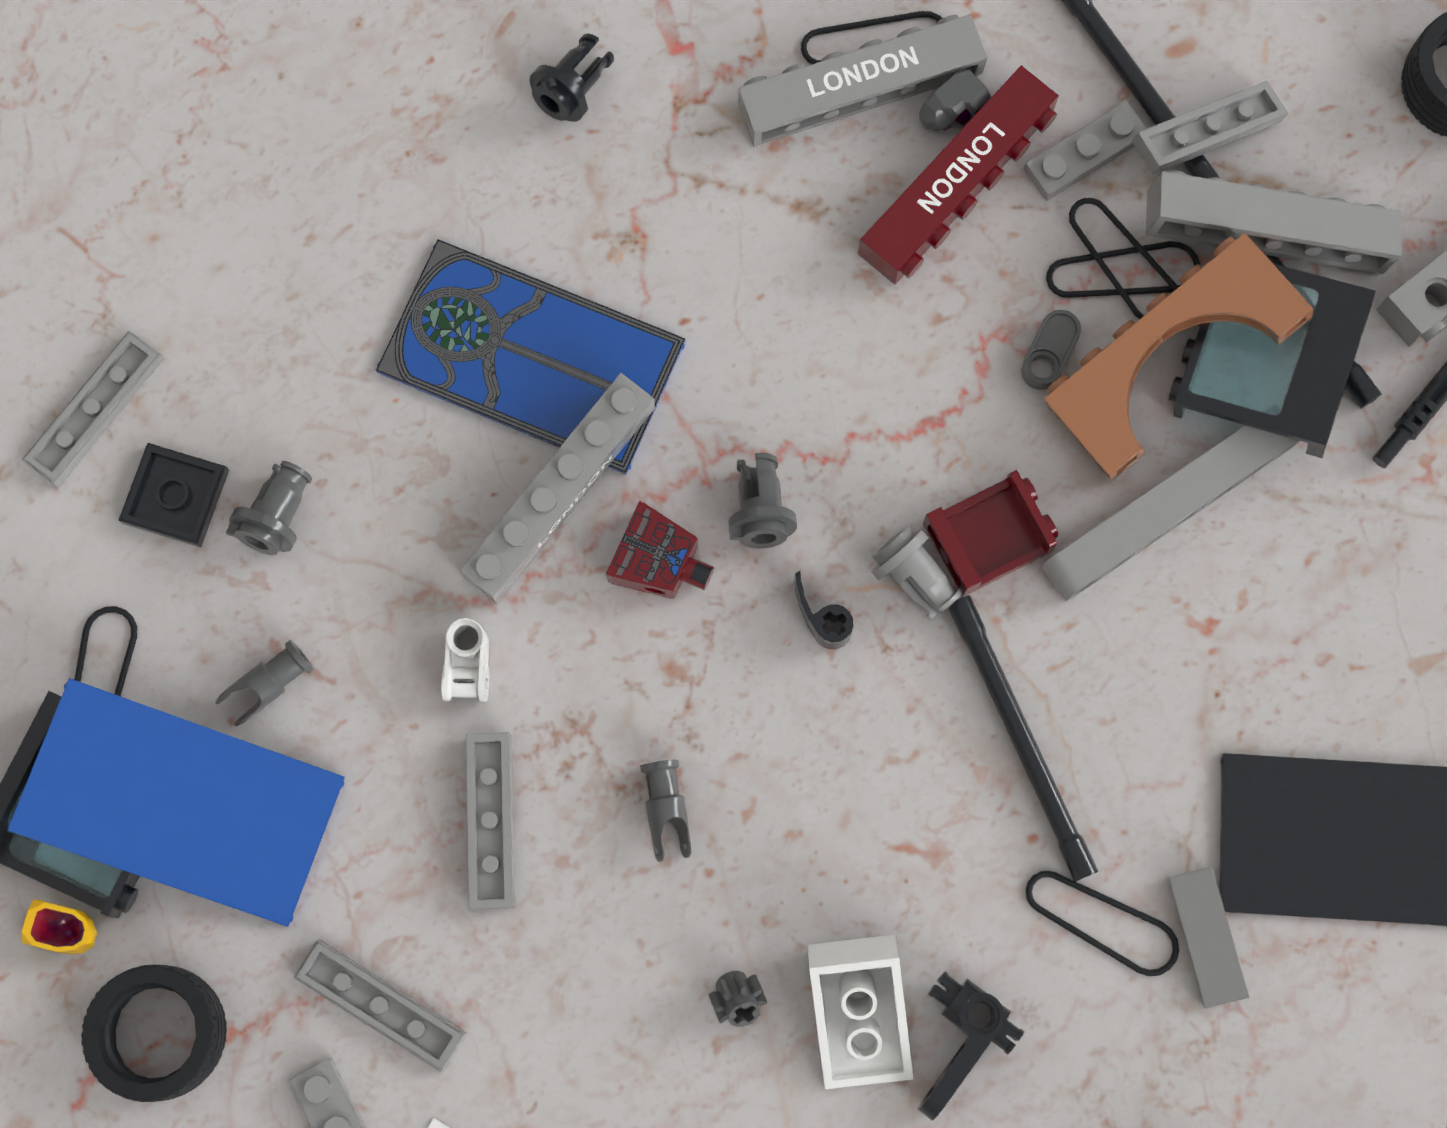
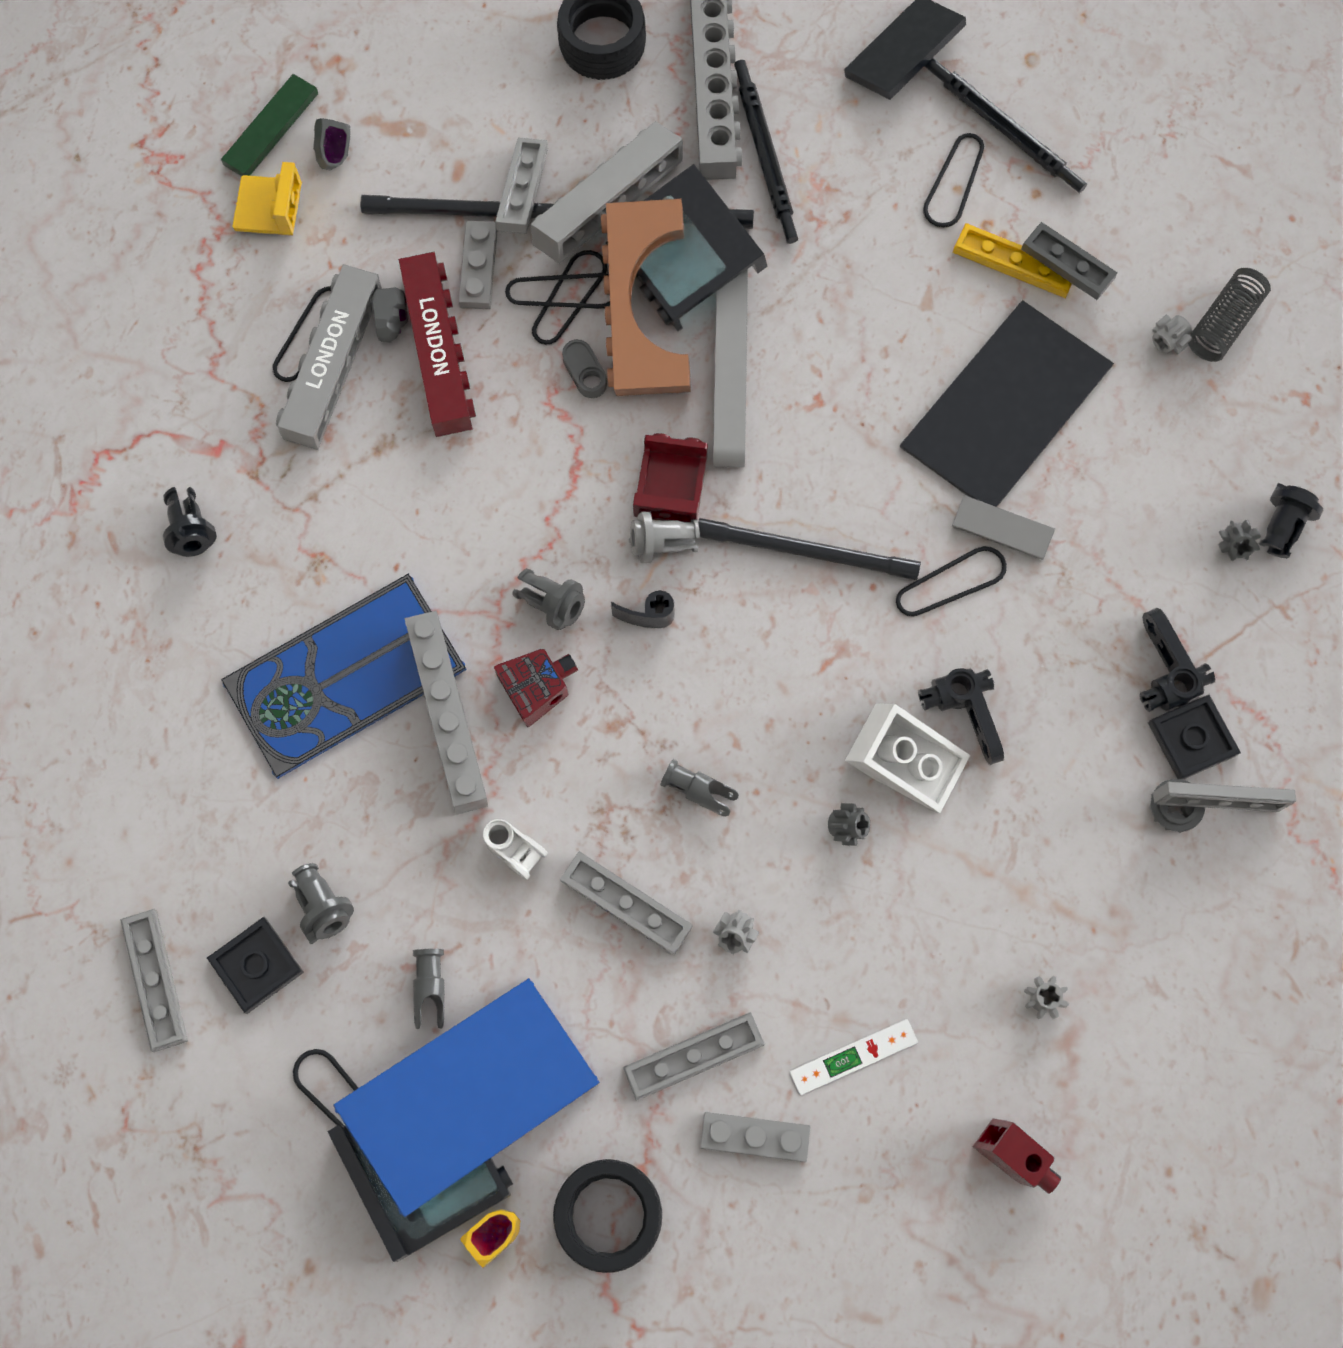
camera: 55 degrees left, 5 degrees down
none -> light grey gear [713,910,759,955]

